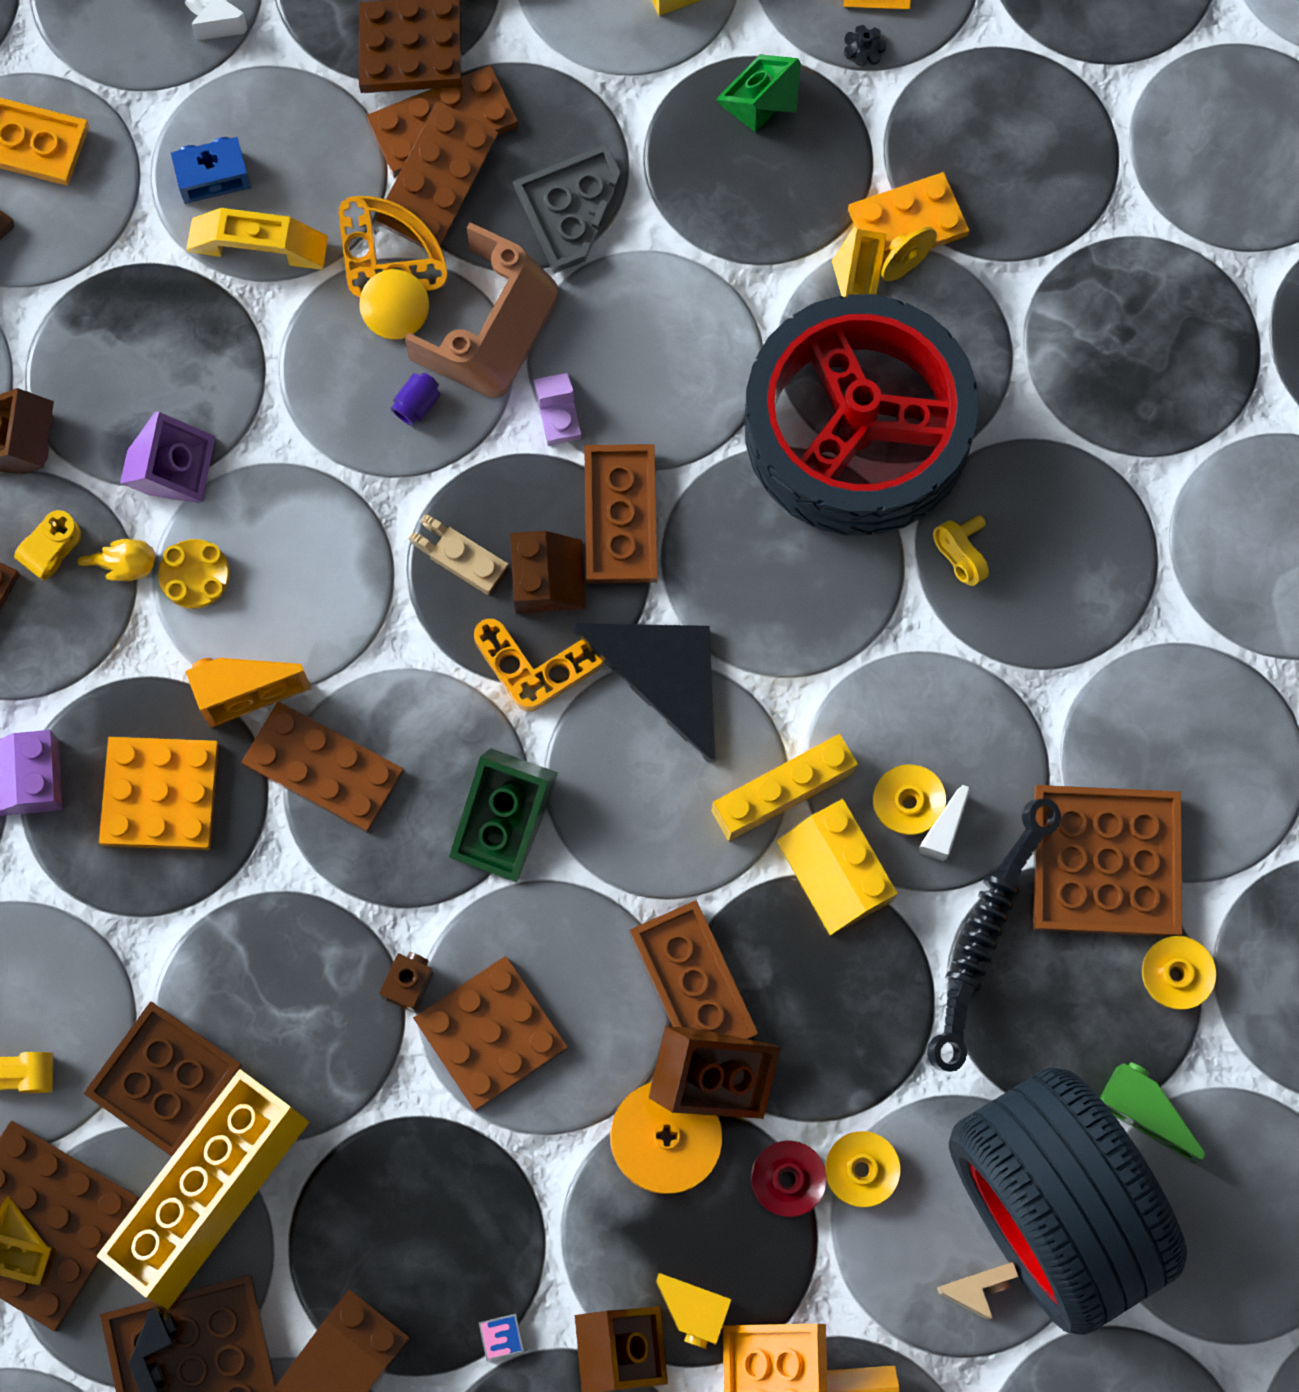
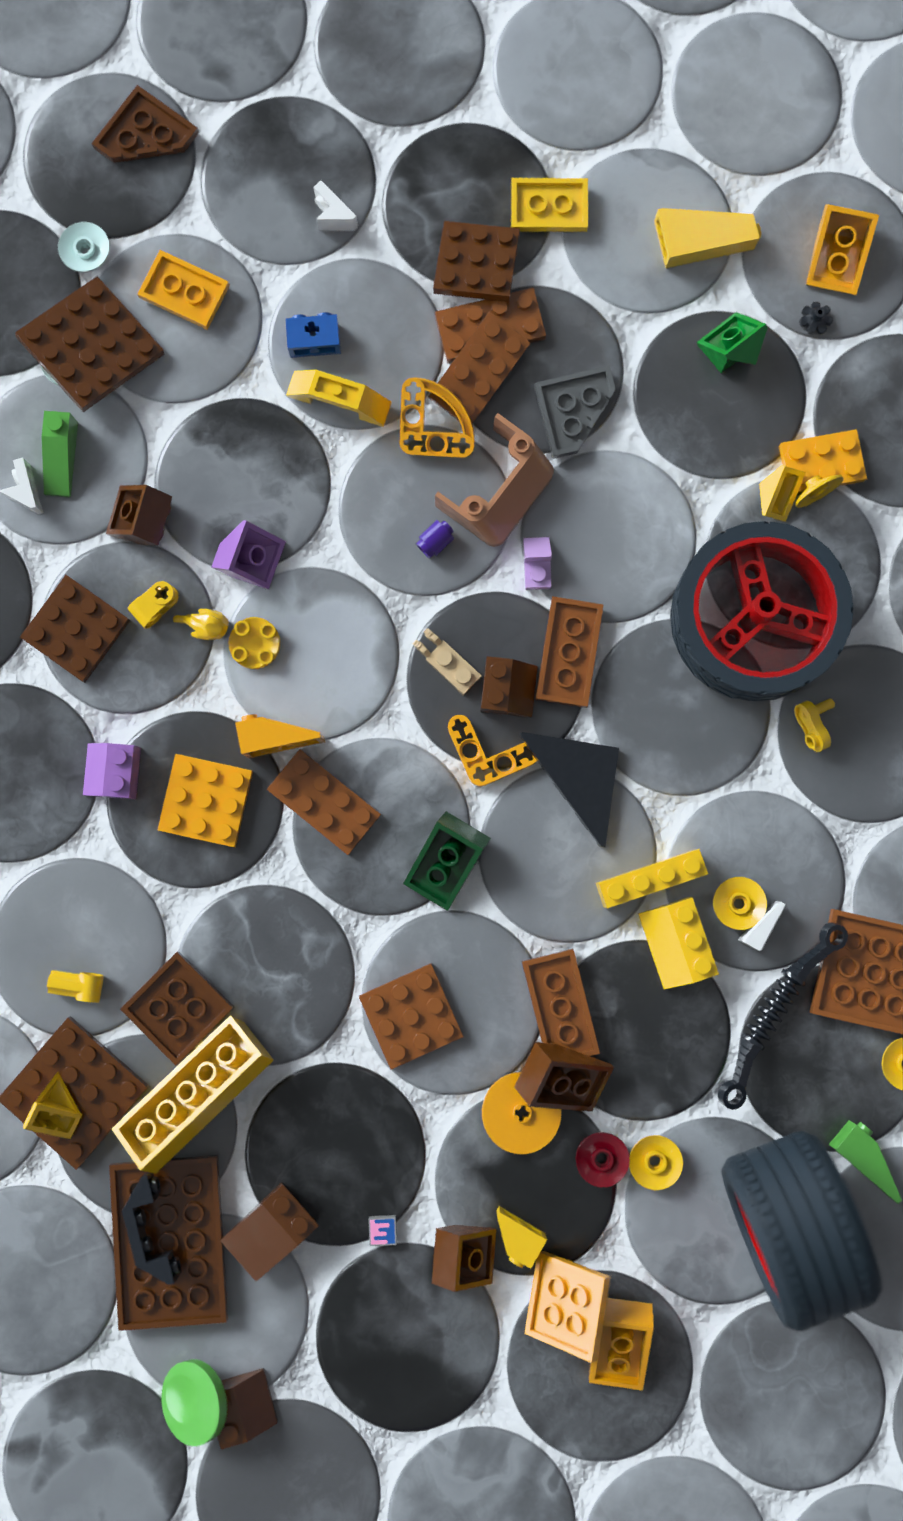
camera: 15 degrees right, 10 degrees up
yellow dish [360,269,430,339] -> none
reddish brown brick [379,952,434,1013] -> none
tan slope [937,1262,1018,1320] -> none

